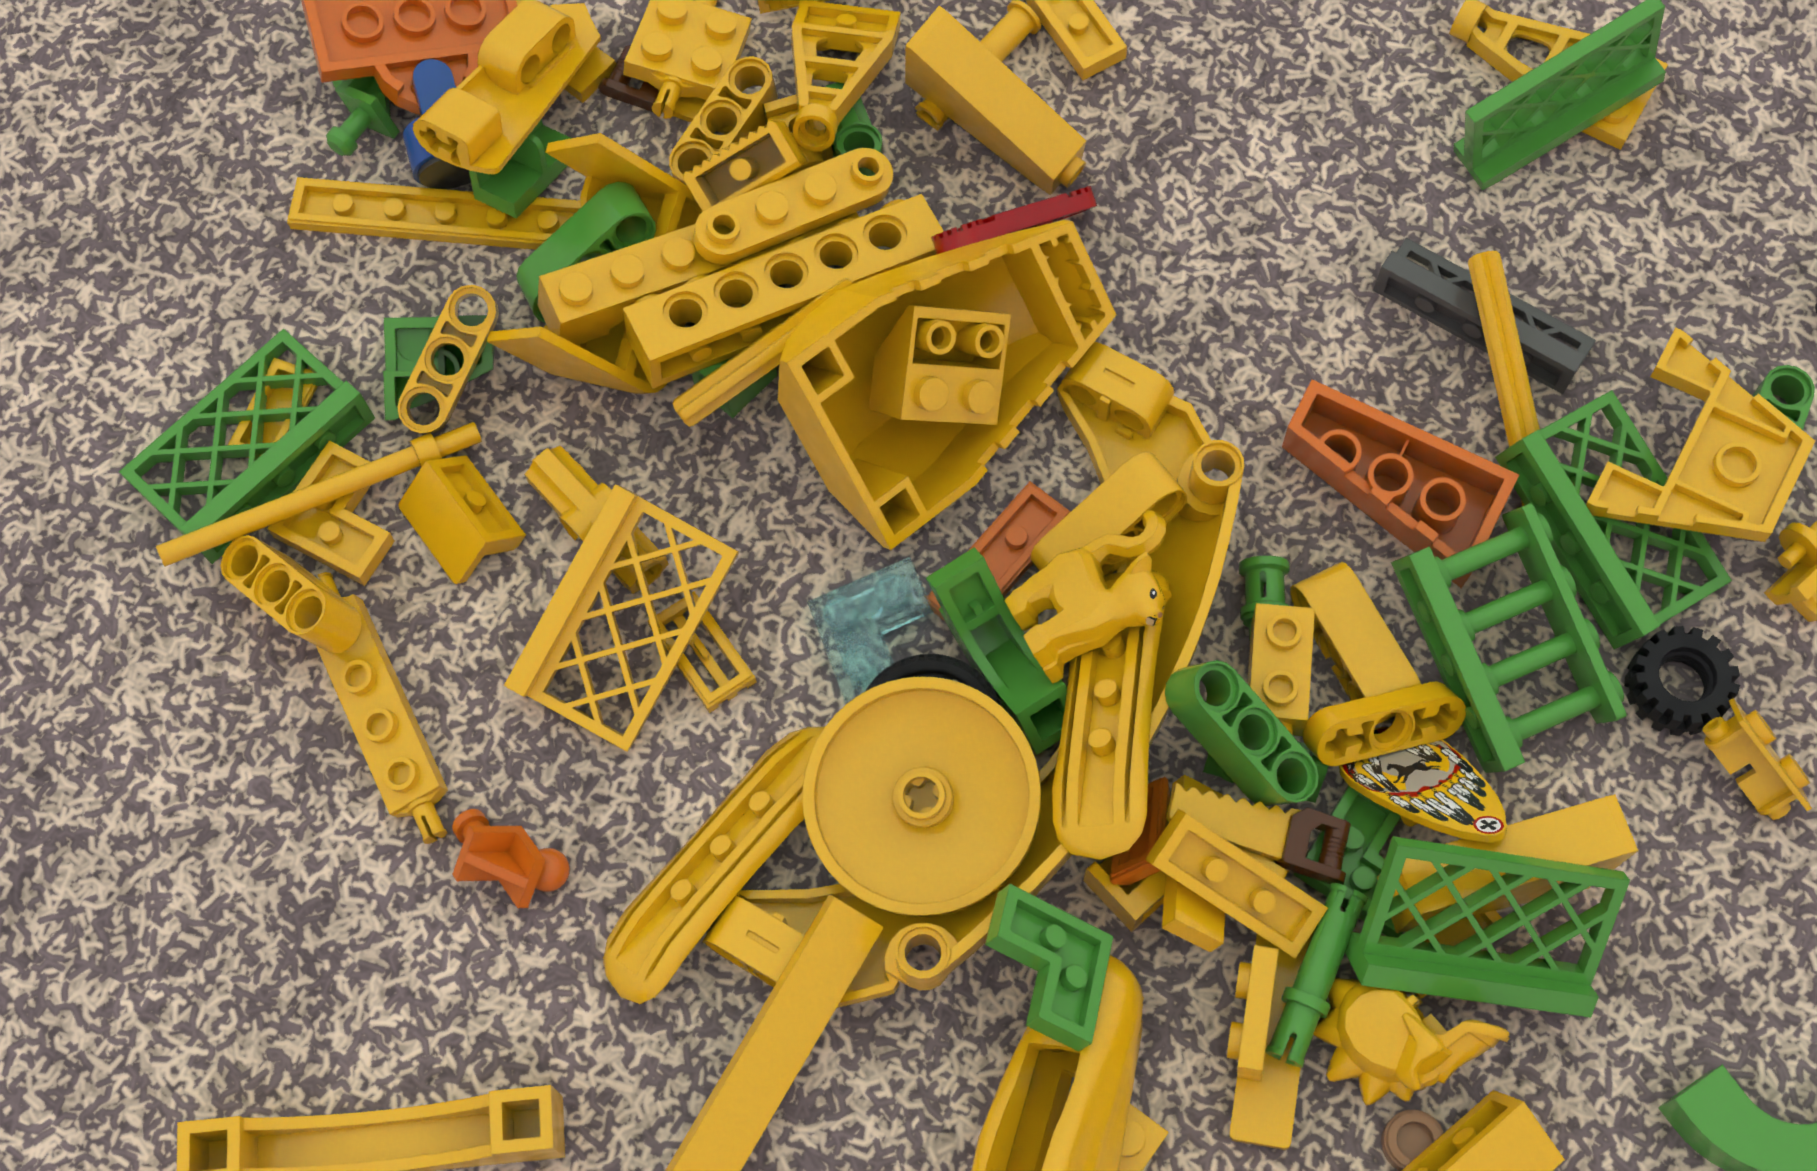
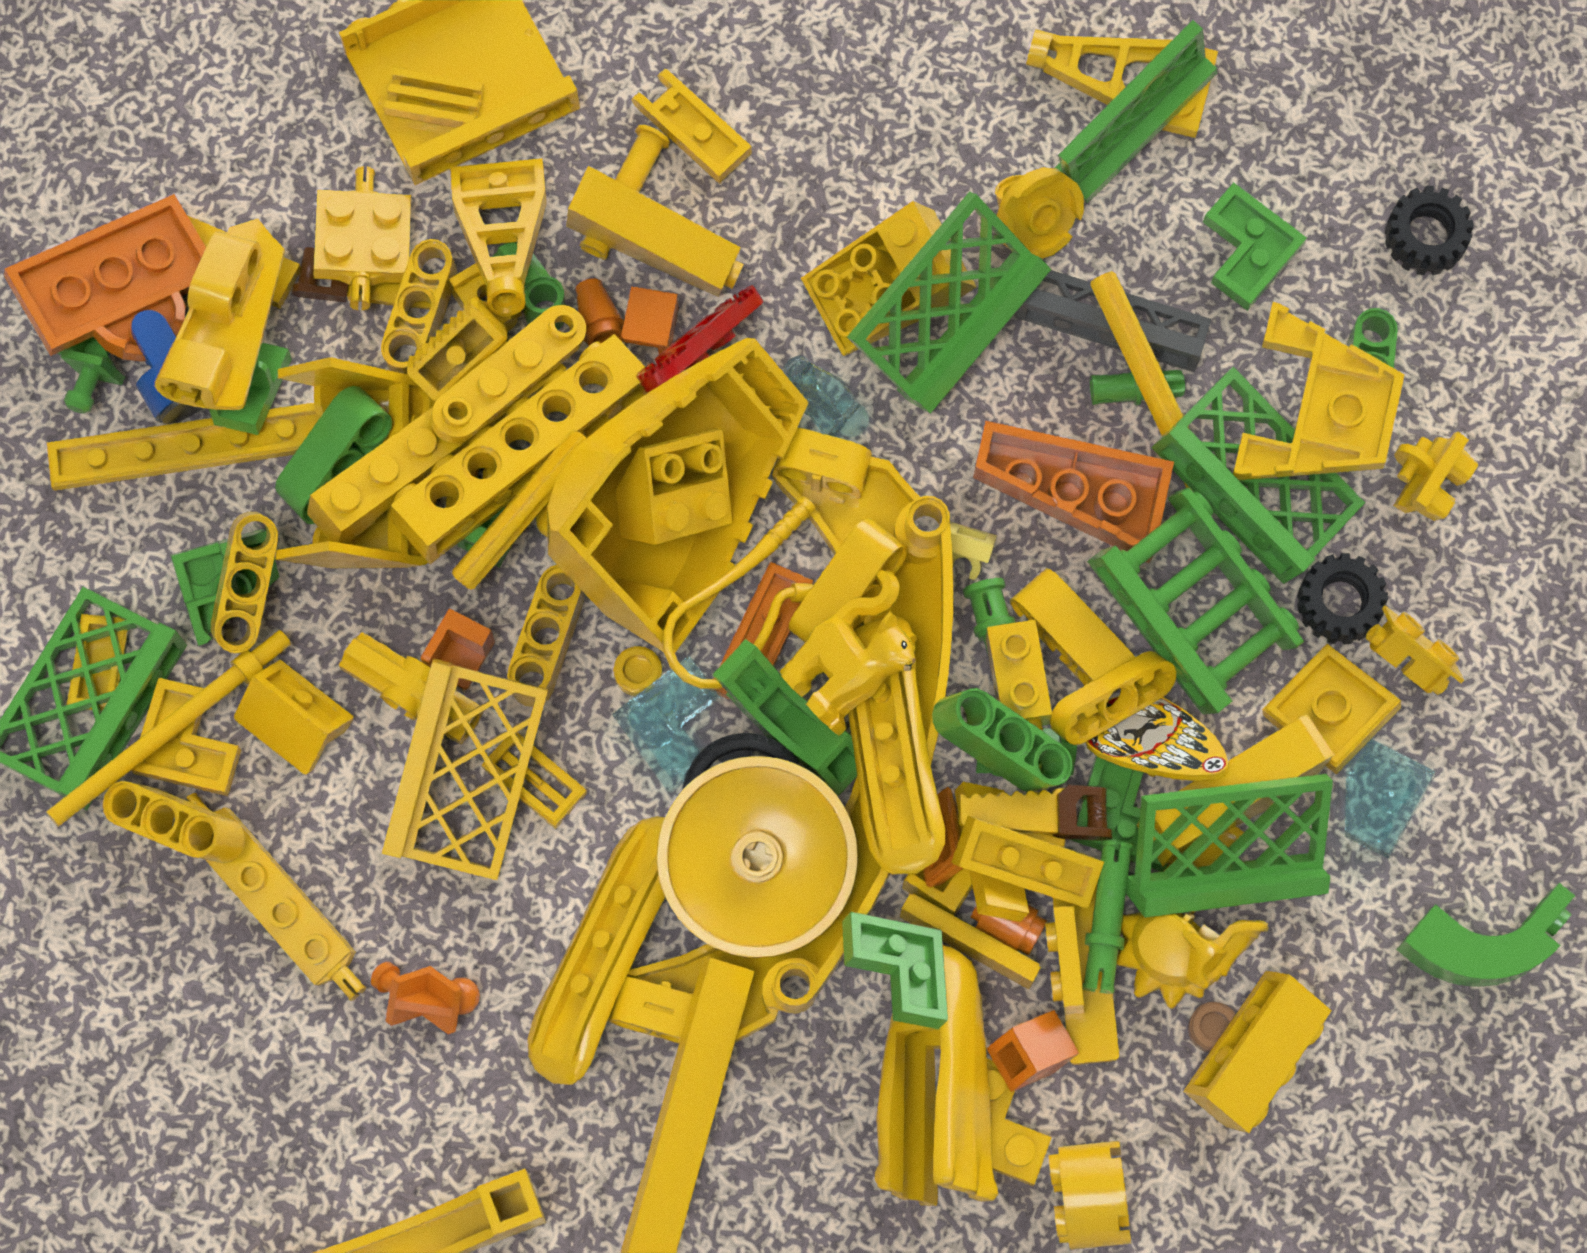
camera: 20 degrees left, 5 degrees up
none -> orange panel [421,608,495,690]
none -> yellow beam [507,565,584,707]
none -> orange cone [575,278,624,346]
none -> yellow tile [613,646,662,696]
none -> orange panel [621,286,679,354]
none -> yellow piece [663,497,816,689]
none -> clear light blue piece [783,356,869,437]
none -> yellow slope [801,201,976,356]
none -> bright green fence [847,191,1052,414]
none -> yellow tile [900,893,1041,990]
none -> light yellow tile [950,522,997,580]
none -> orange brick [970,904,1047,955]
none -> orange brick [986,1010,1079,1092]
none -> yellow tile [995,167,1084,259]
none -> bright green axle [1090,370,1185,405]
none -> bright green plate [1203,182,1307,311]
none -> yellow tile [1262,644,1401,775]
none -> clear light blue wing [1345,739,1436,859]

